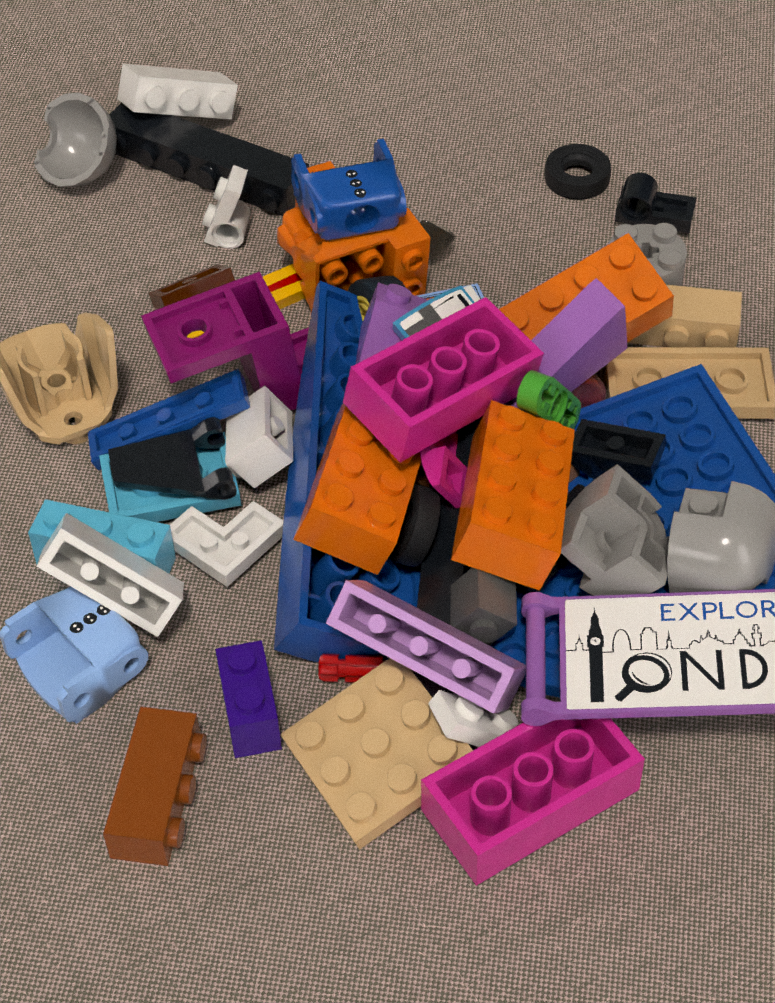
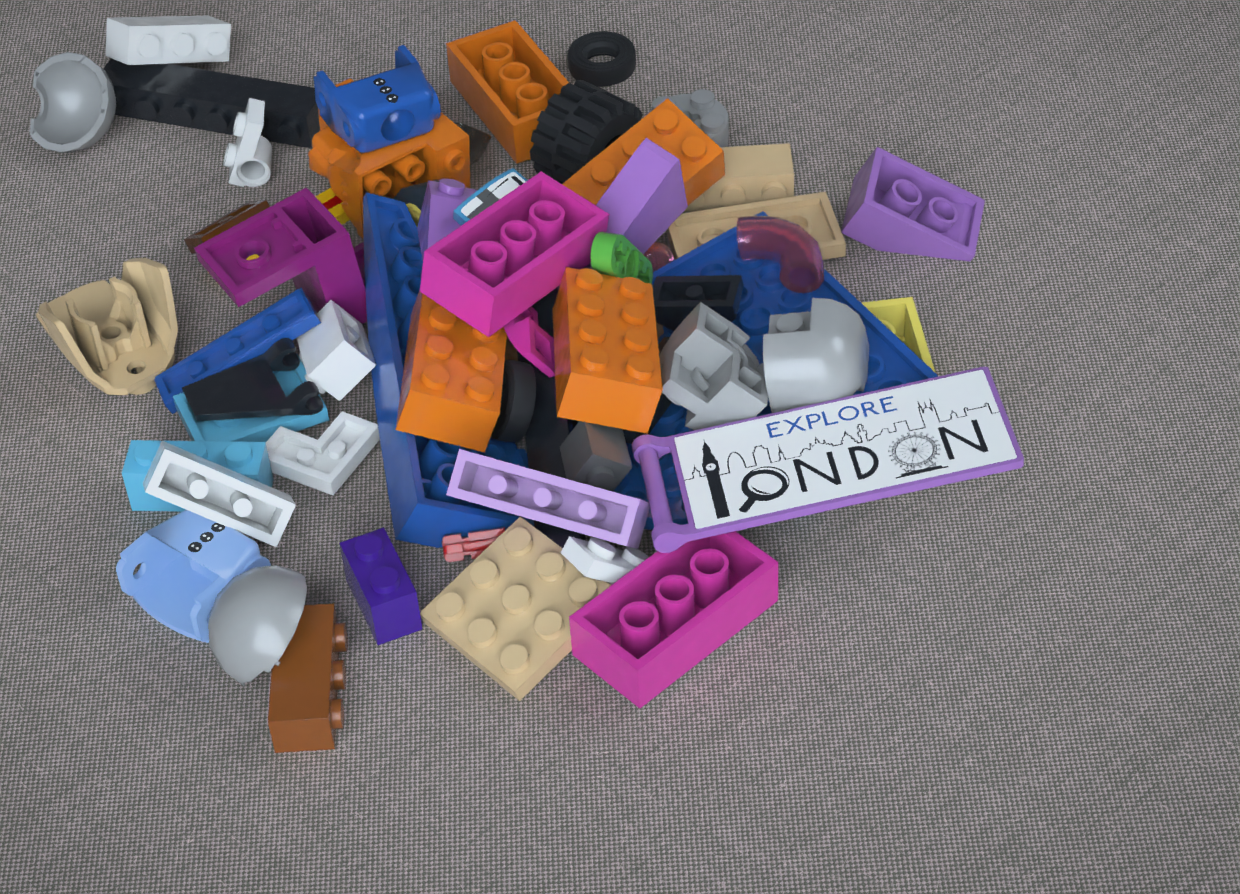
camera: 10 degrees left, 5 degrees down
black plate [615,173,697,233] -> none
none -> light grey cylinder [208,565,307,686]
none -> orange brick [446,20,569,164]
none -> black wheel [530,80,643,184]
none -> clear pink cylinder [737,216,824,293]

